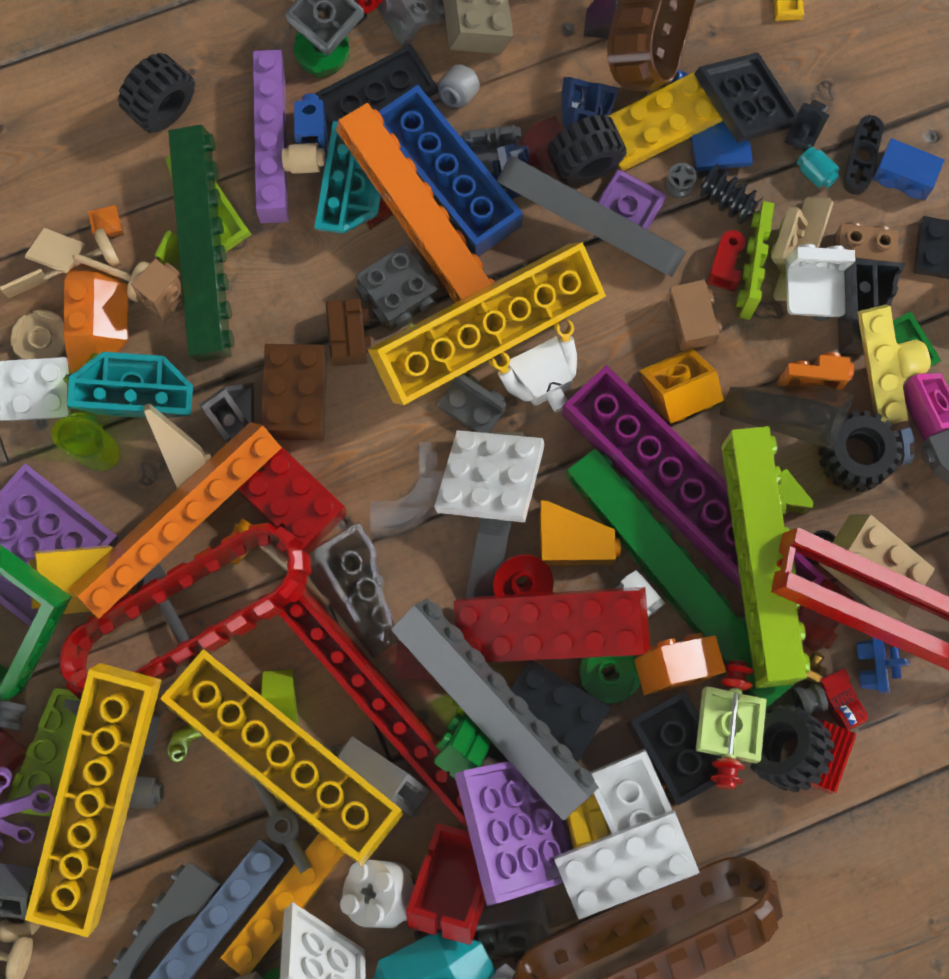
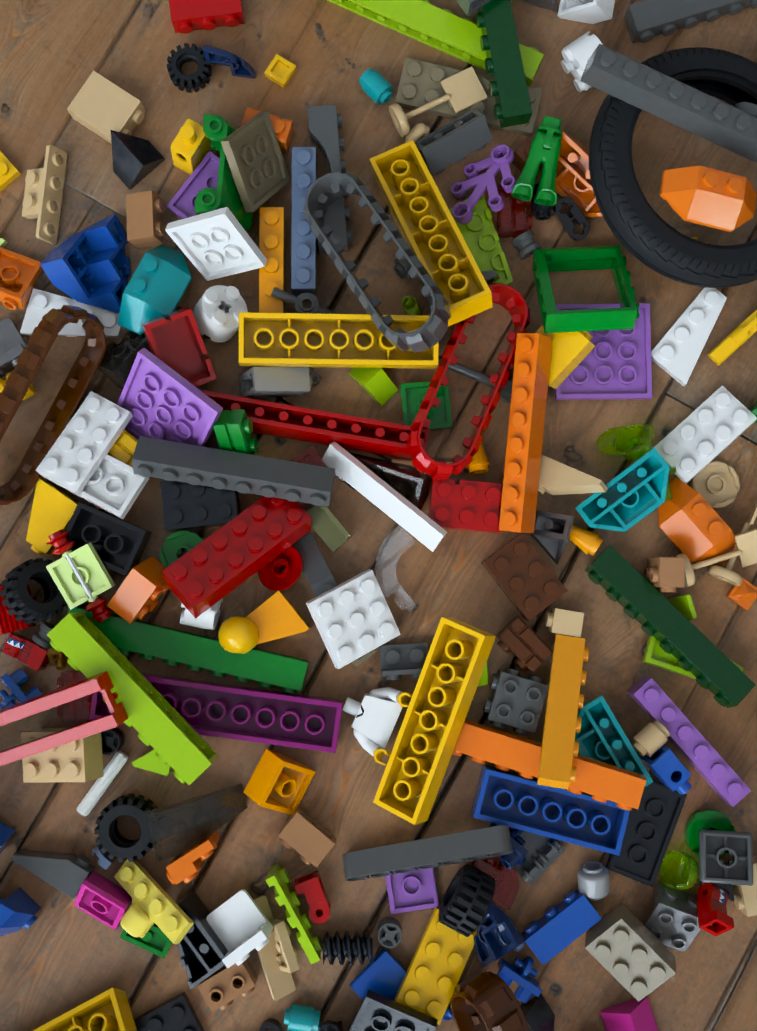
camera: 140 degrees right, 10 degrees up
none -> yellow slope [26,478,78,556]
none -> white axle [76,750,129,816]
none -> yellow hair [218,616,259,654]
none -> dark grey piece [304,172,451,353]
none -> olive panel [306,505,351,552]
none -> white tile [321,441,447,552]
none -> green plate [400,381,452,430]
none -> blue hips [497,956,542,1004]
none -> blue brick [521,889,602,965]
none -> light orange brick [537,634,589,790]
none -> tan brick [545,608,584,637]
none -> light orange cone [569,524,603,556]
none -> clear neon green hair [660,850,699,890]

